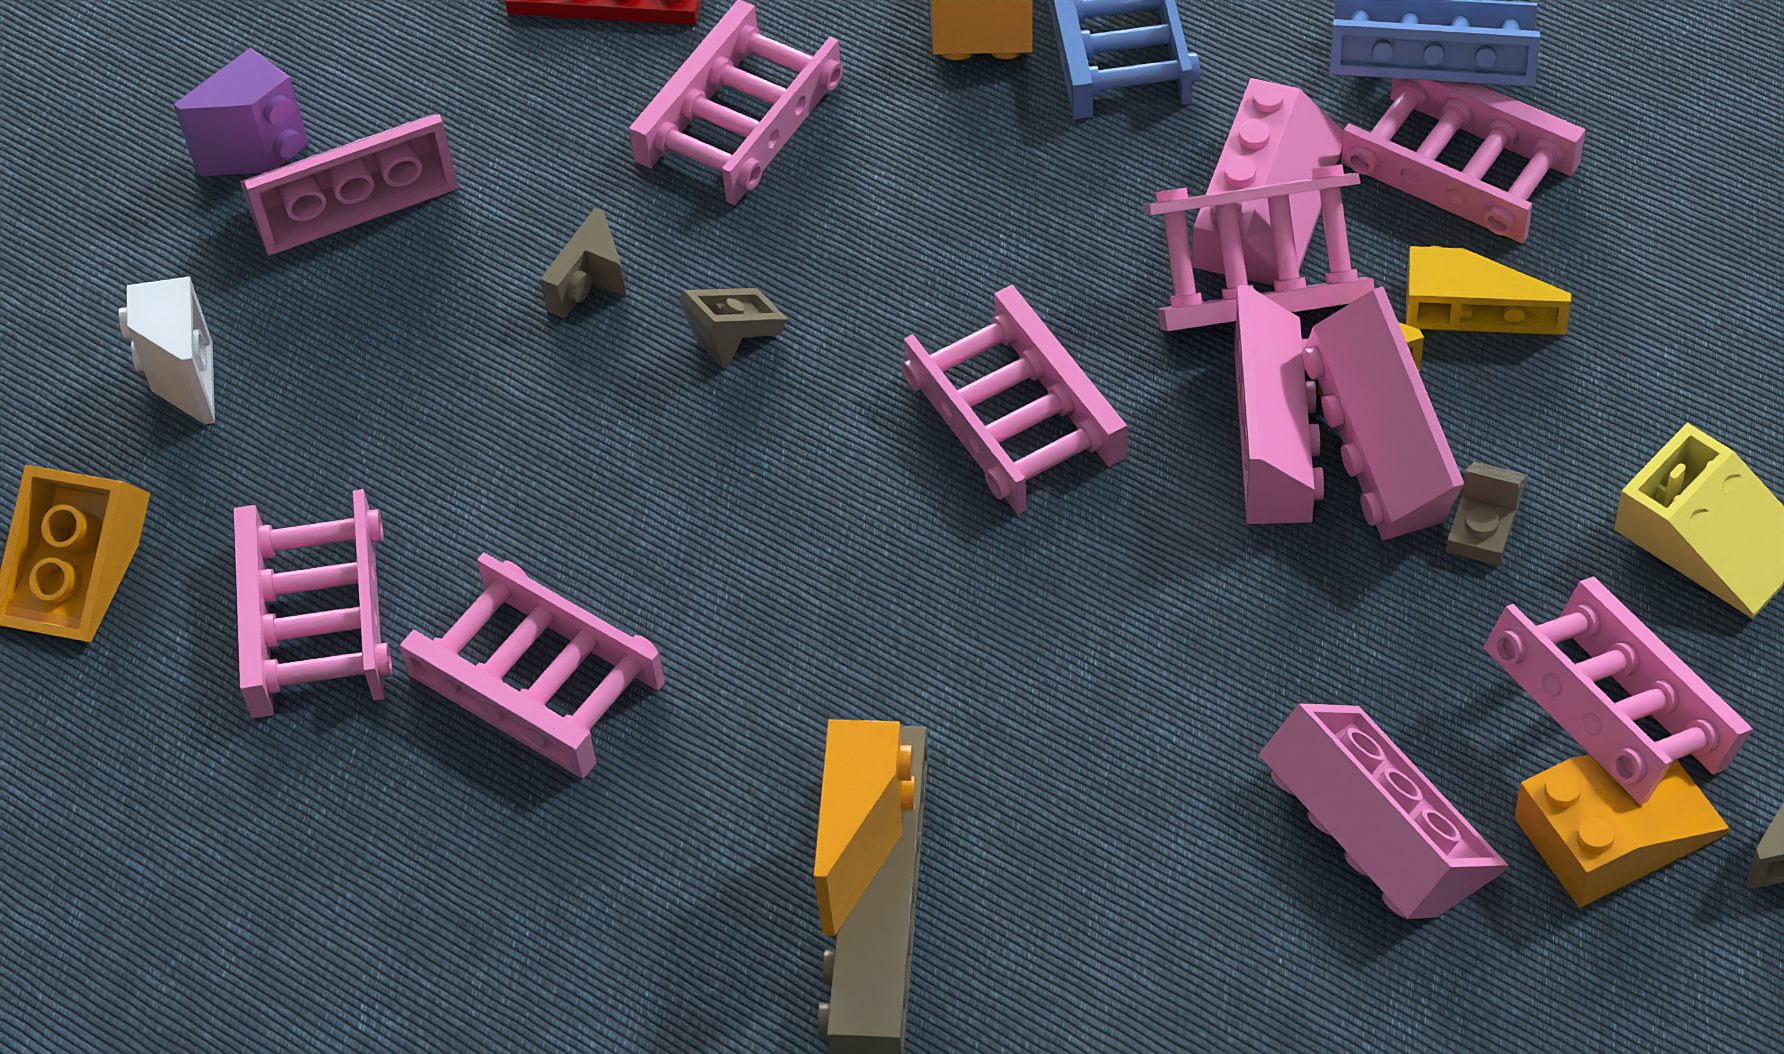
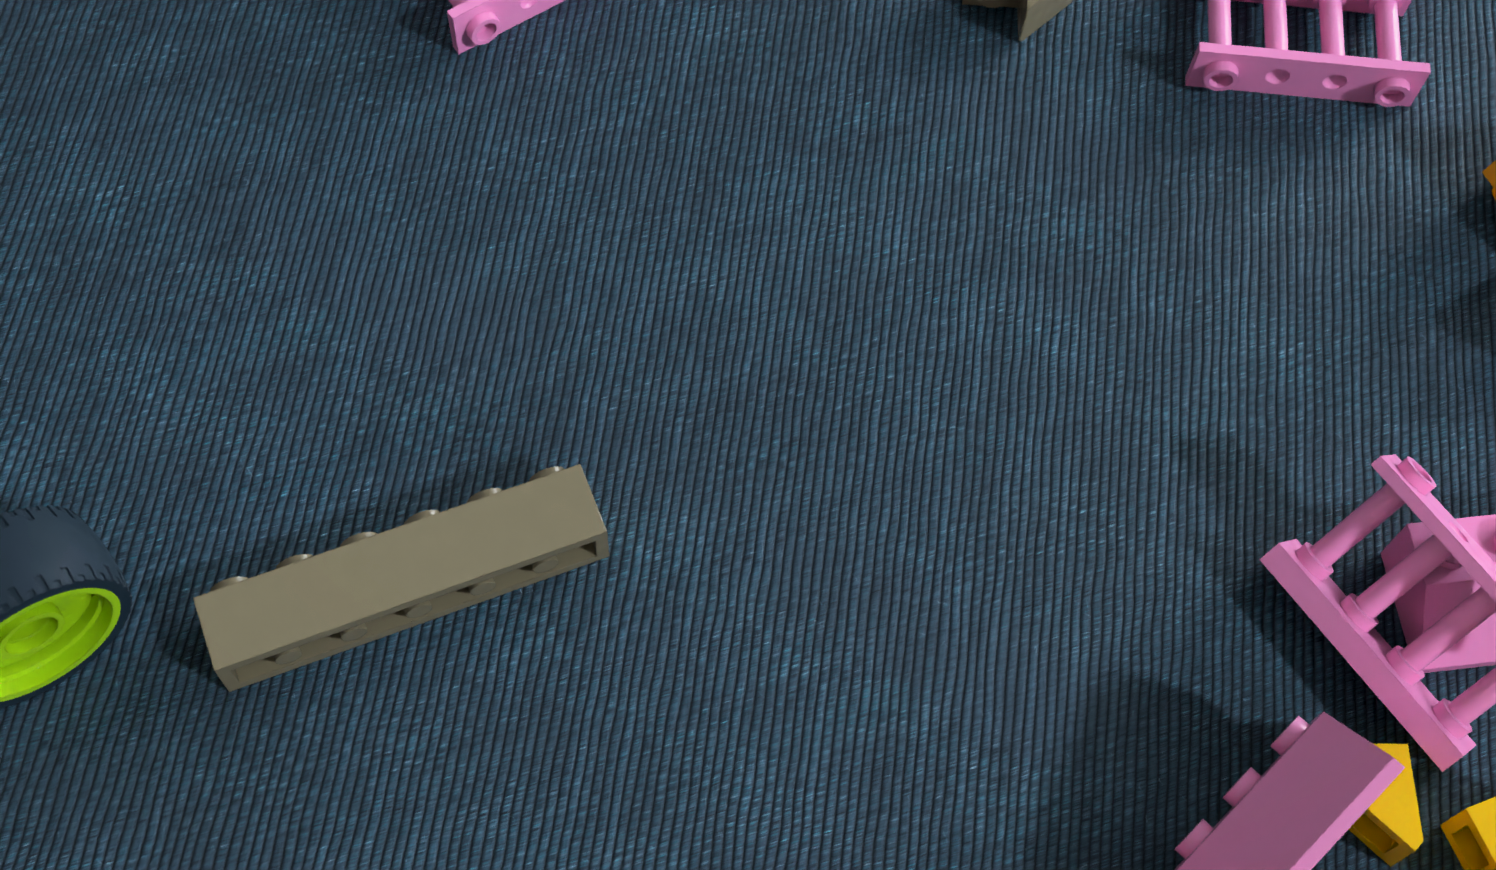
camera: 55 degrees right, 10 degrees up
bright pink fence [400,552,665,779] -> none
dark tan slope [679,288,788,369] -> none
light orange slope [814,720,916,936] -> none
bright pink fence [901,285,1127,515] -> none
bright pink slope [1234,285,1324,524] -> none

